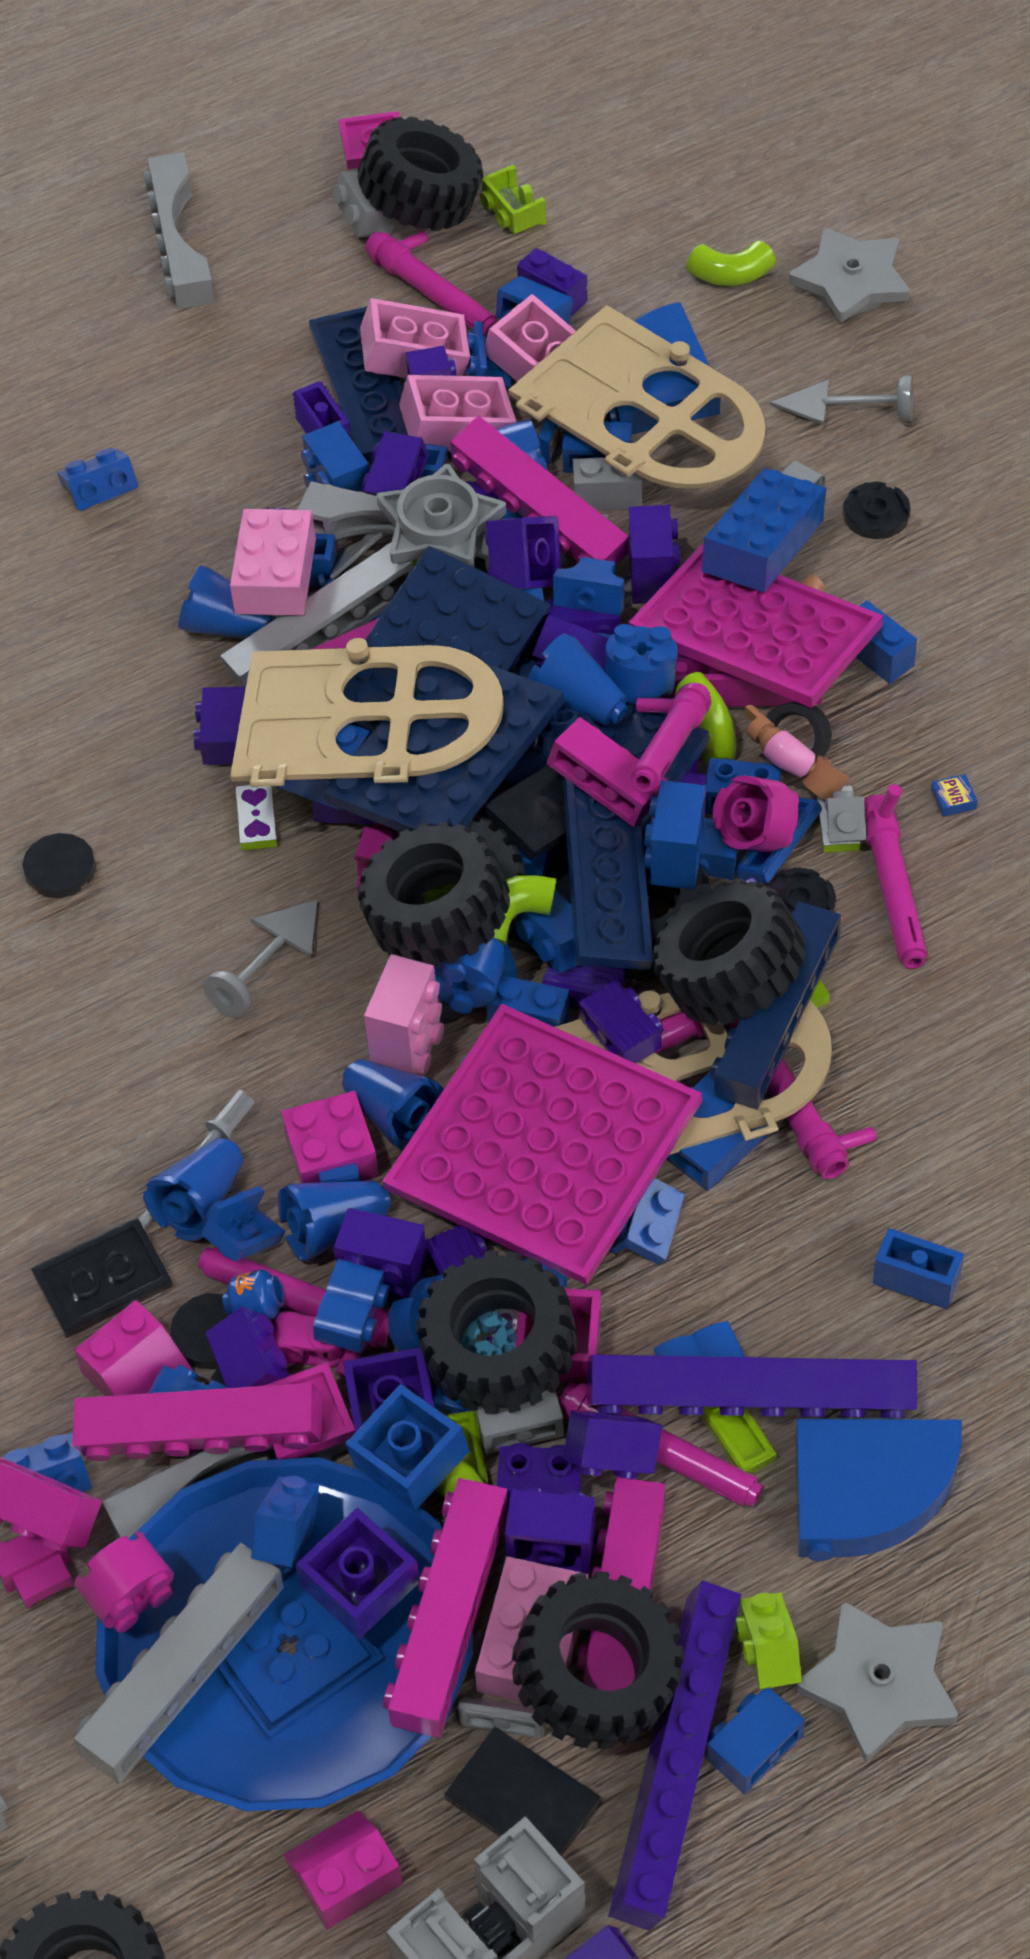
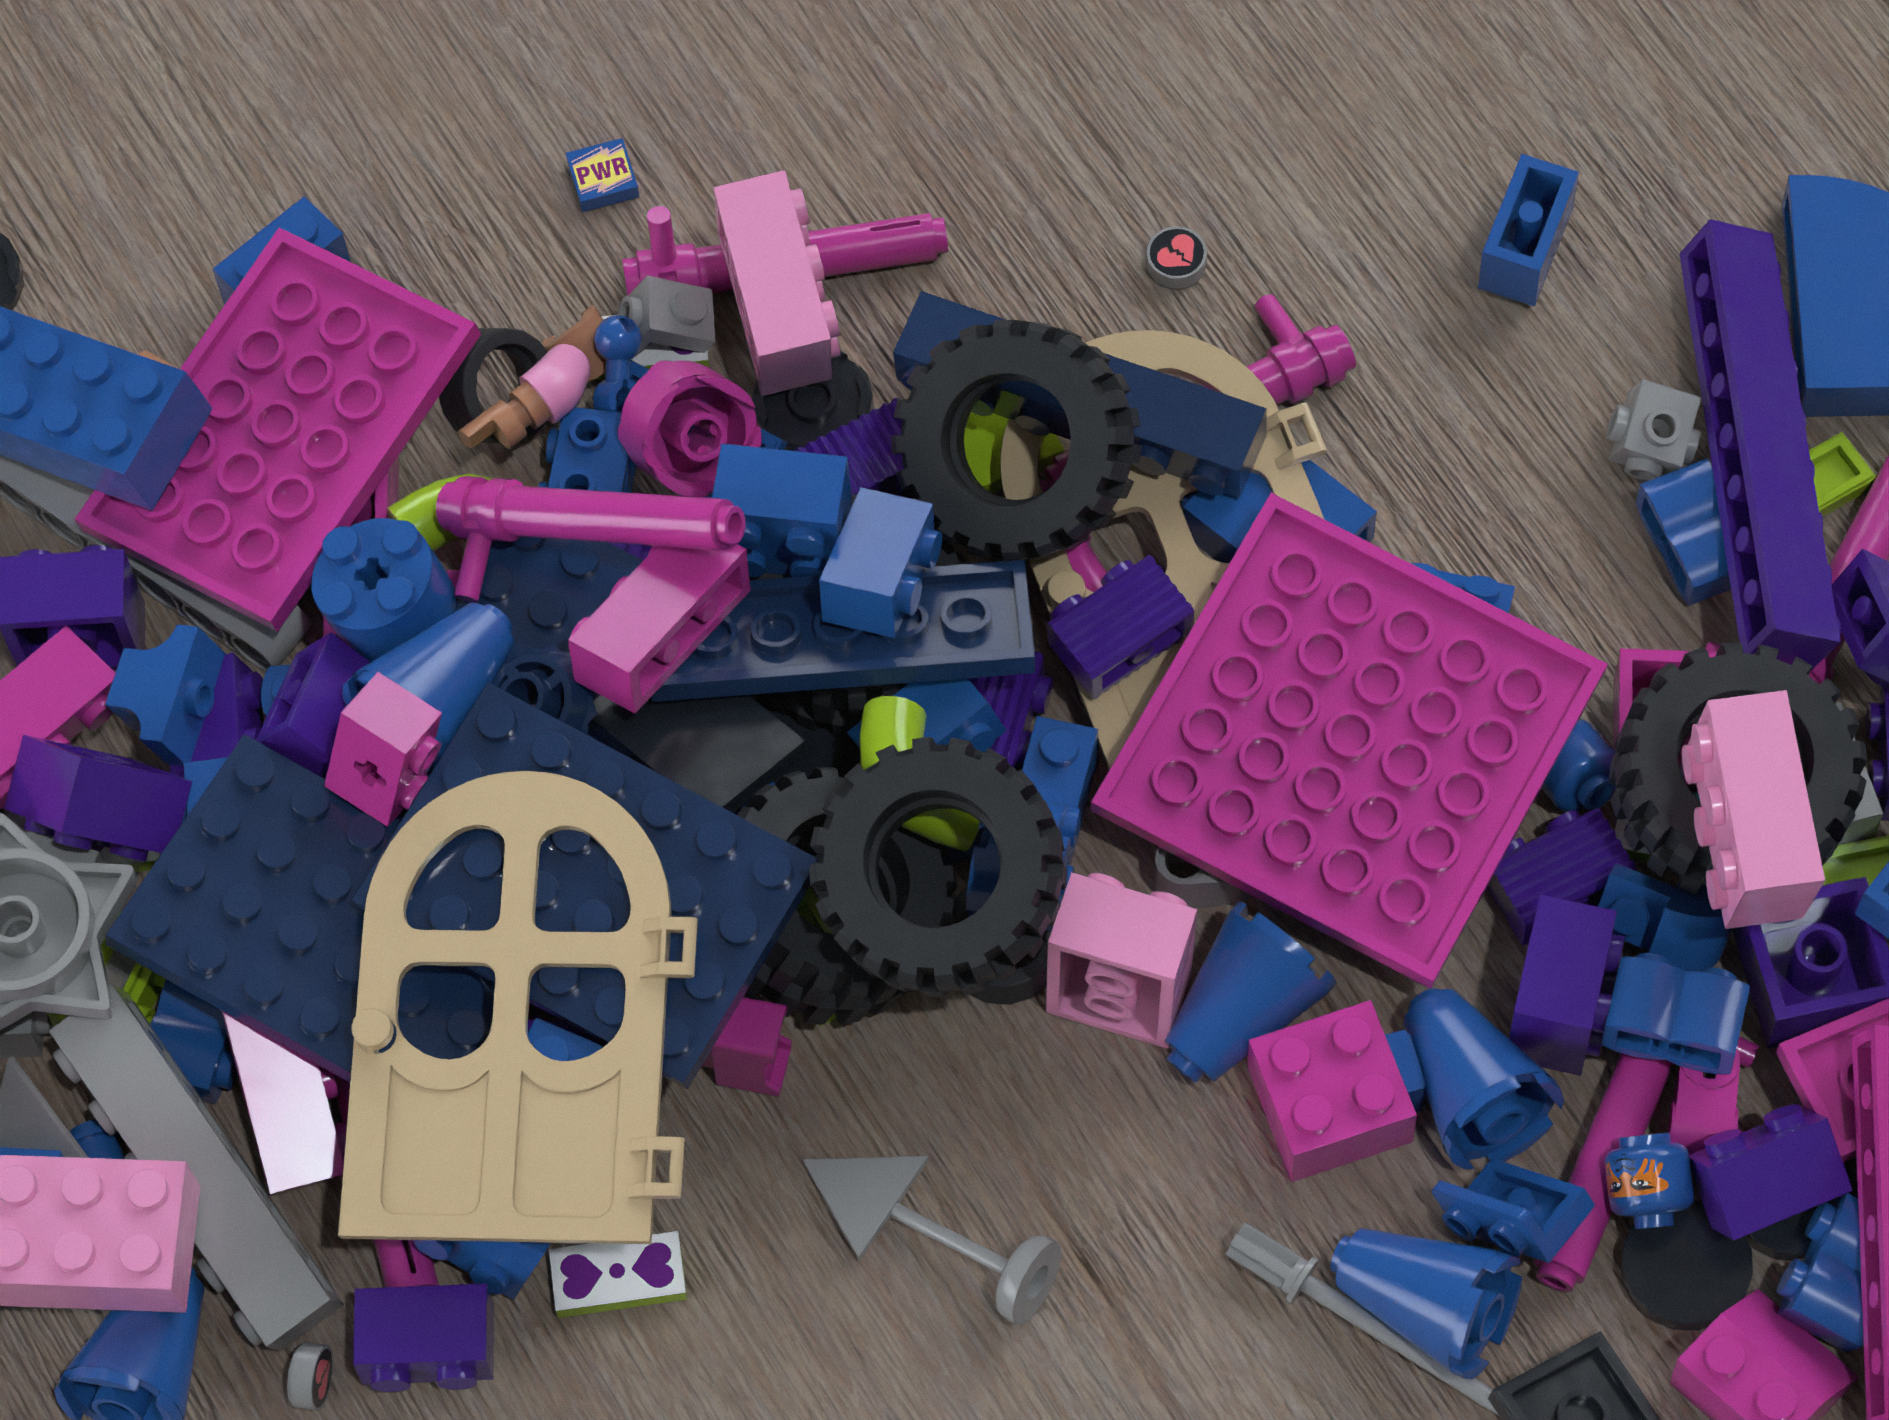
camera: 90 degrees left, 10 degrees up
none -> light grey tile [287,1342,333,1411]
none -> dark pink brick [324,672,442,827]
none -> blue arm [593,315,642,411]
none -> bright pink brick [713,170,840,396]
none -> brick [819,487,942,638]
none -> tile [1147,226,1207,289]
none -> light grey brick [1606,379,1701,481]
none -> bright pink brick [1682,690,1825,929]

